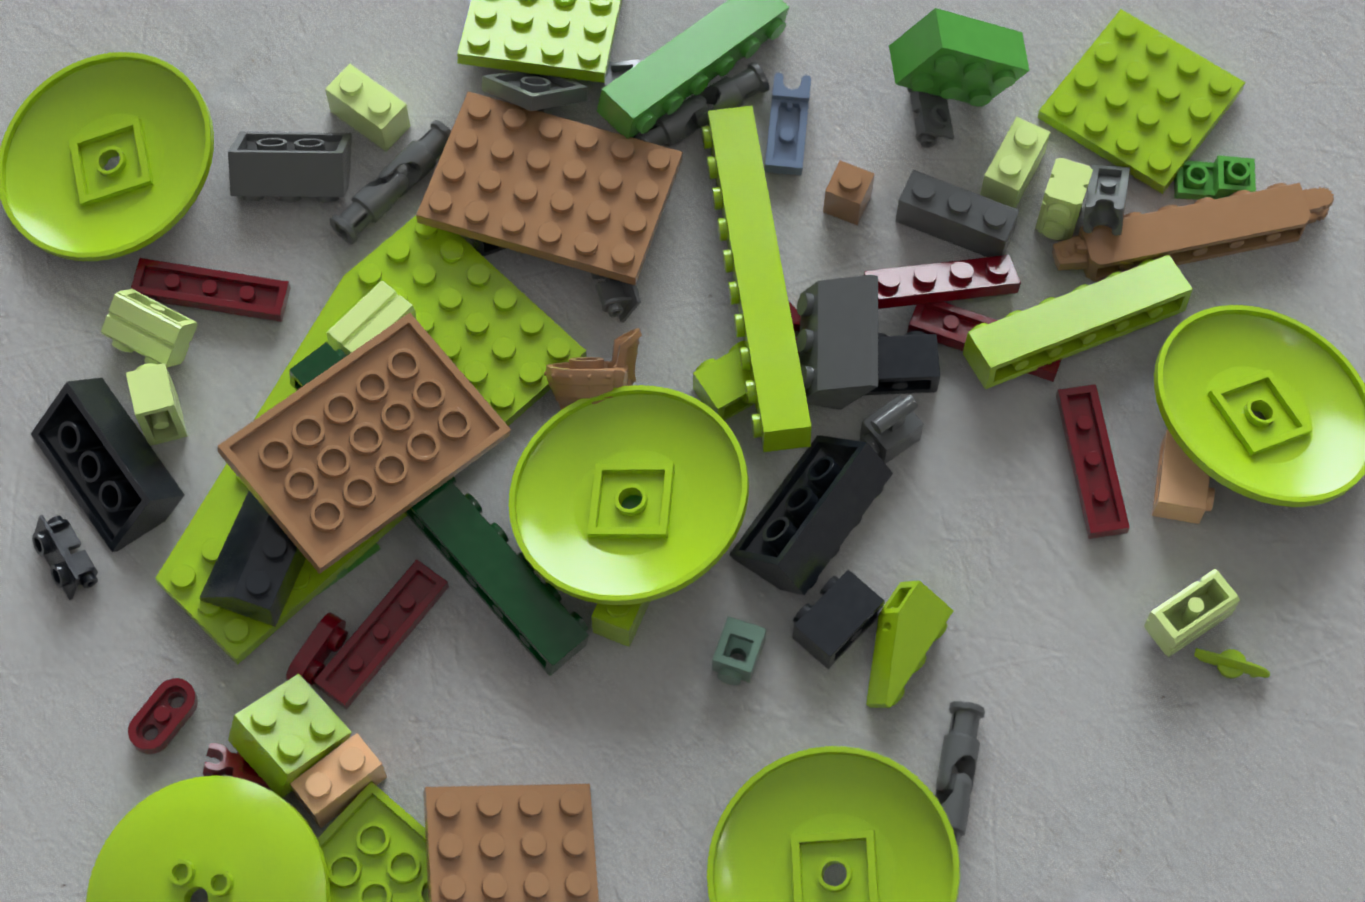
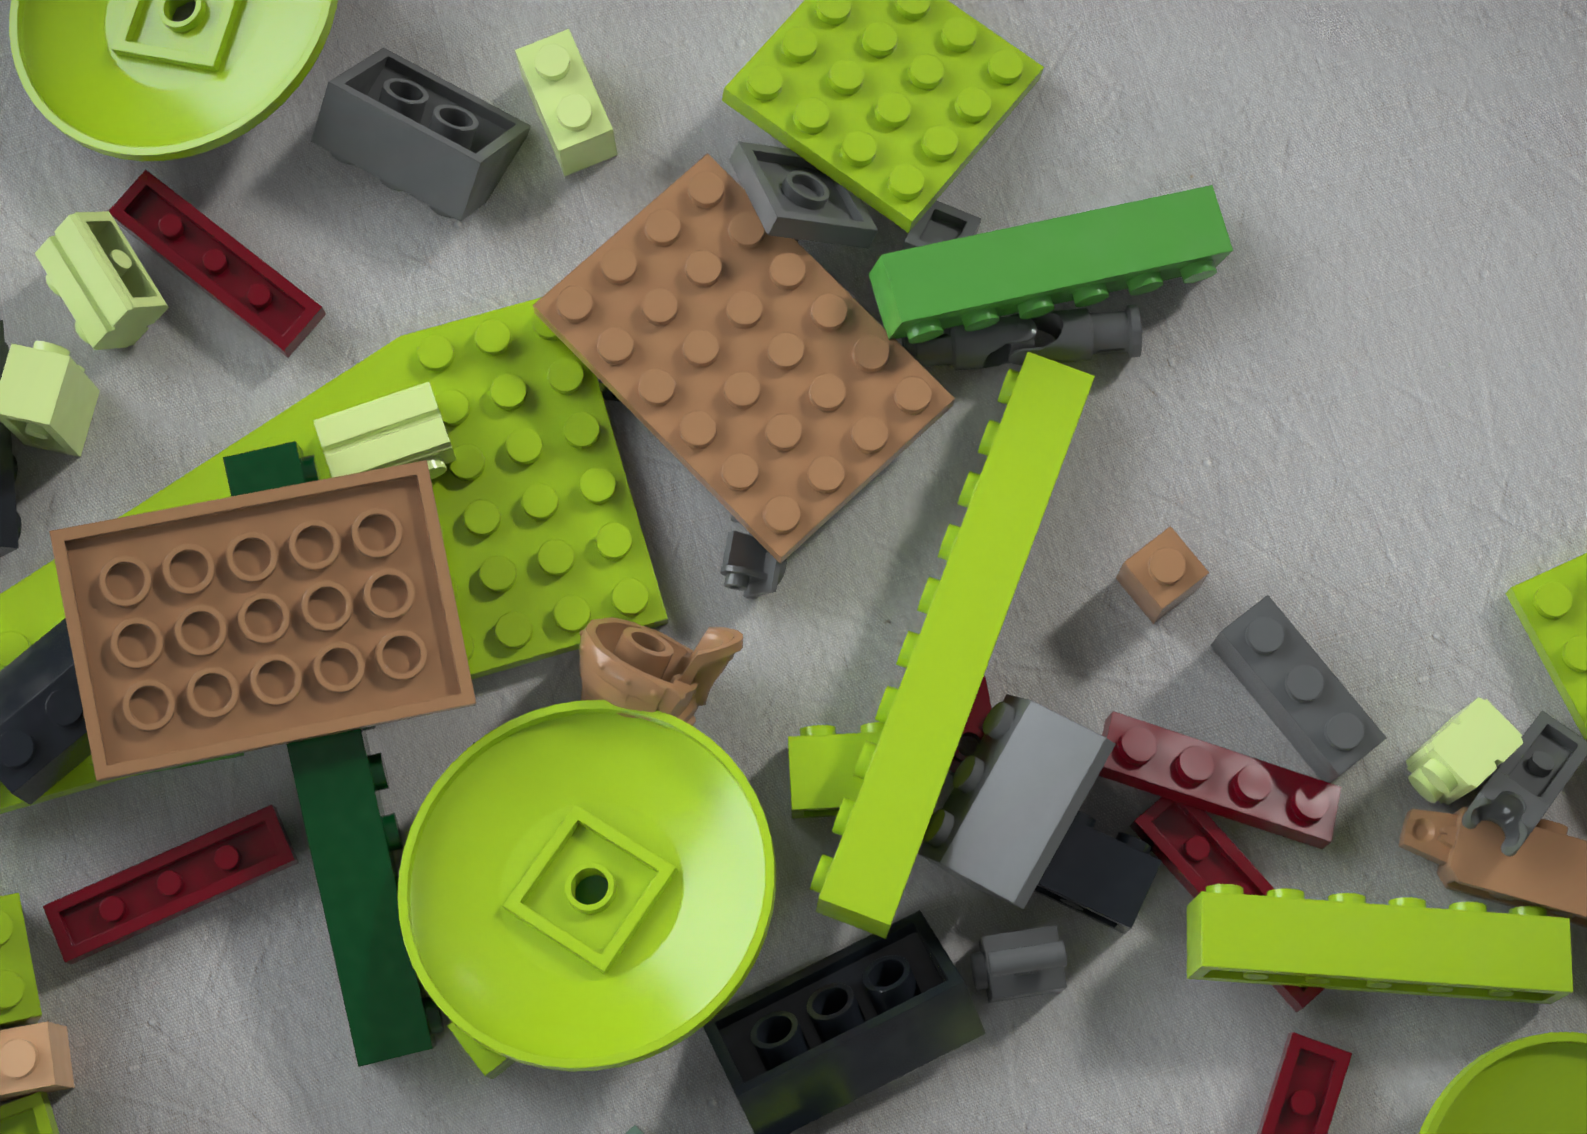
camera: 30 degrees right, 10 degrees up
dark red plate [286,612,348,685] -> none
dark grey piece [329,120,451,244] -> none
sand blue plate [765,72,811,176] -> none
bright green brick [889,8,1030,107] -> none
dark grey hinge [907,88,954,147] -> none
yellowish green brick [980,116,1050,209] -> none

